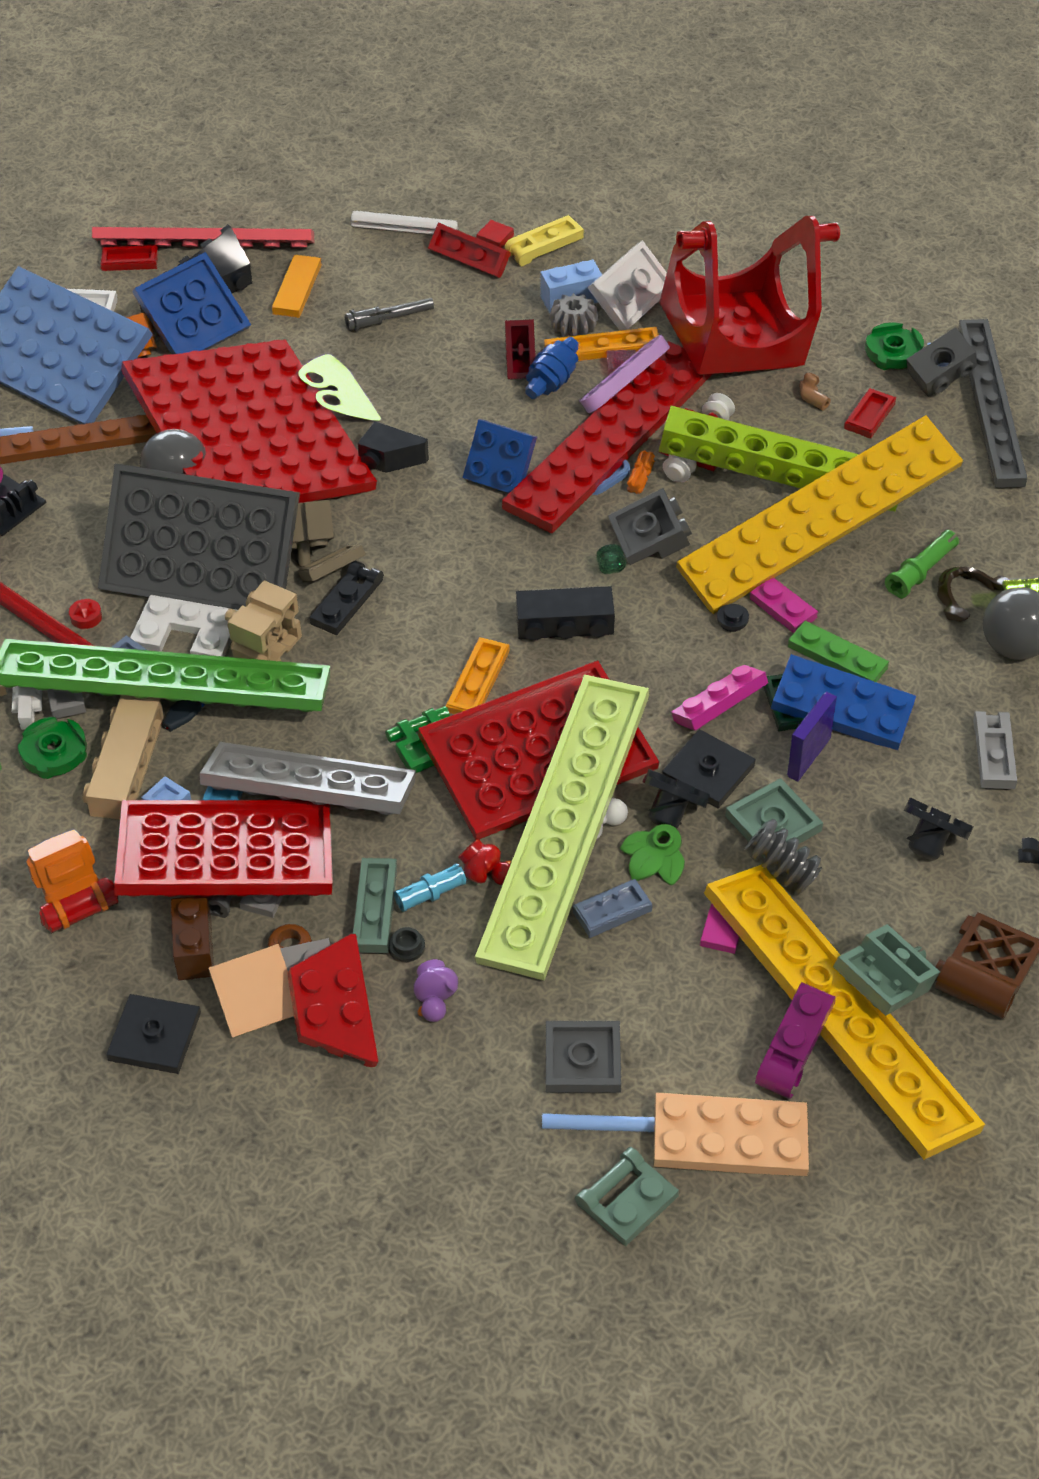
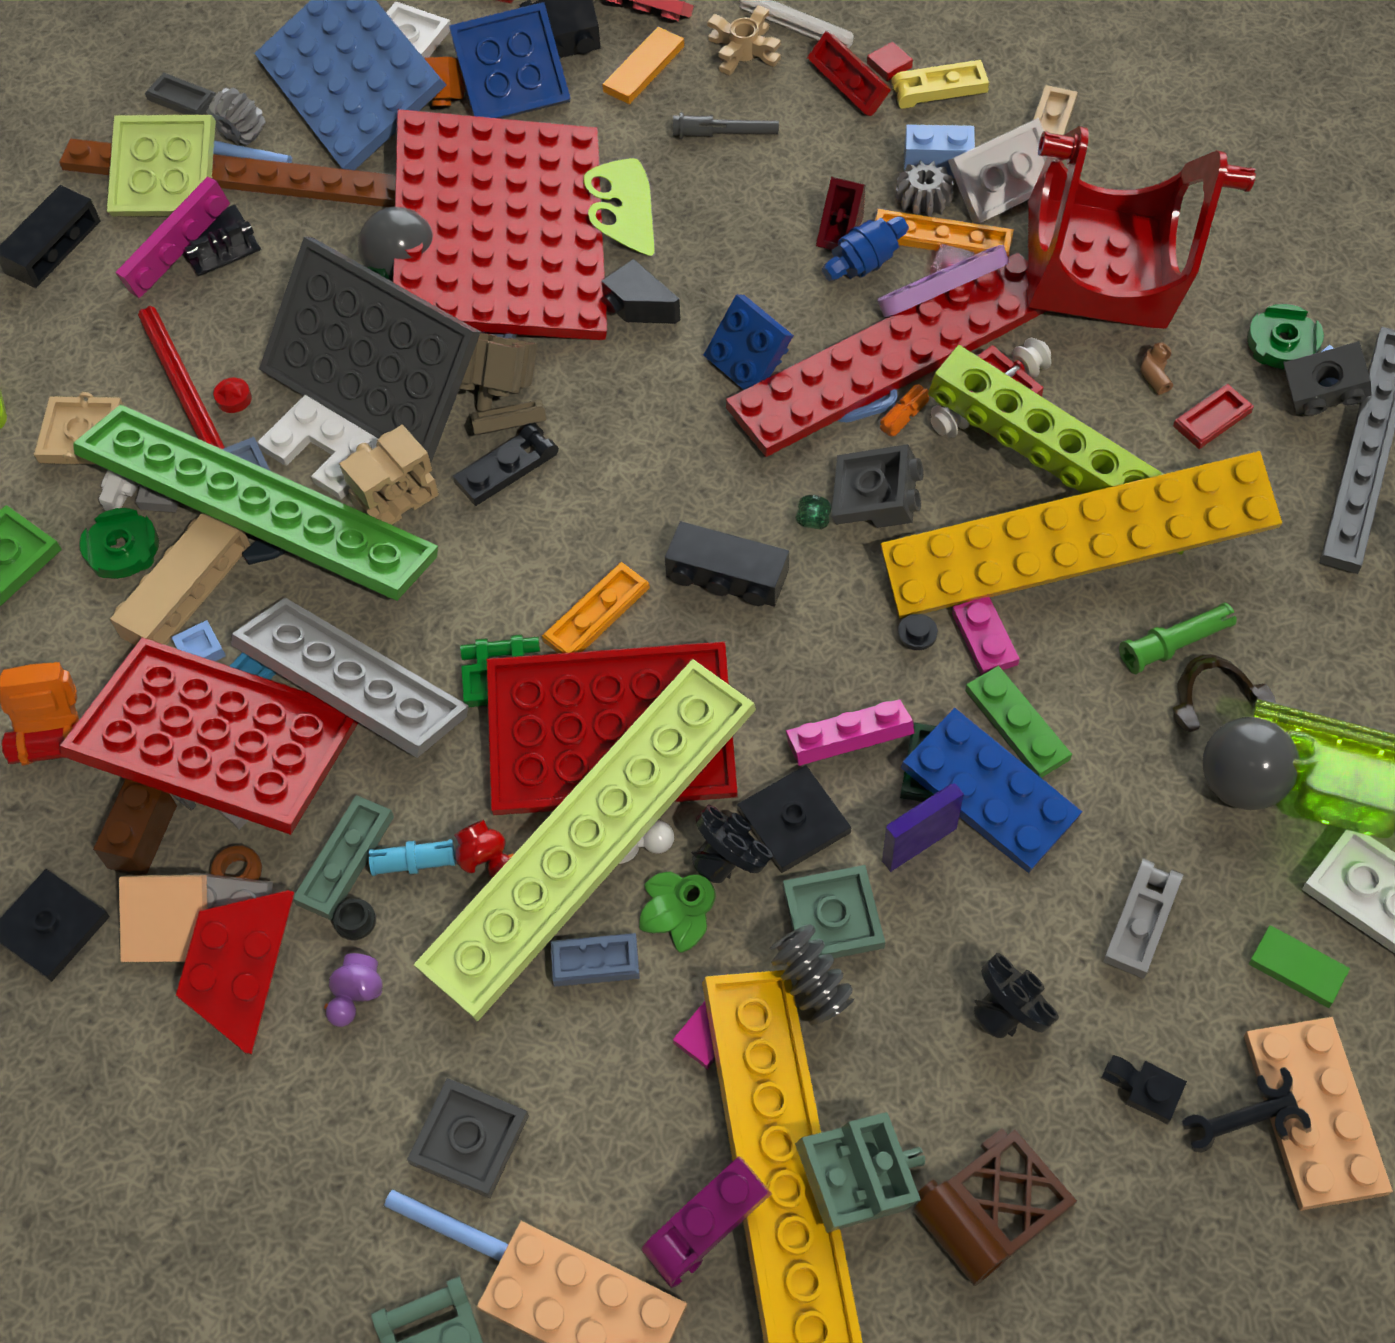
camera: 25 degrees right, 10 degrees up
none -> tan pin [708,5,781,76]
none -> tan plate [1033,85,1078,135]

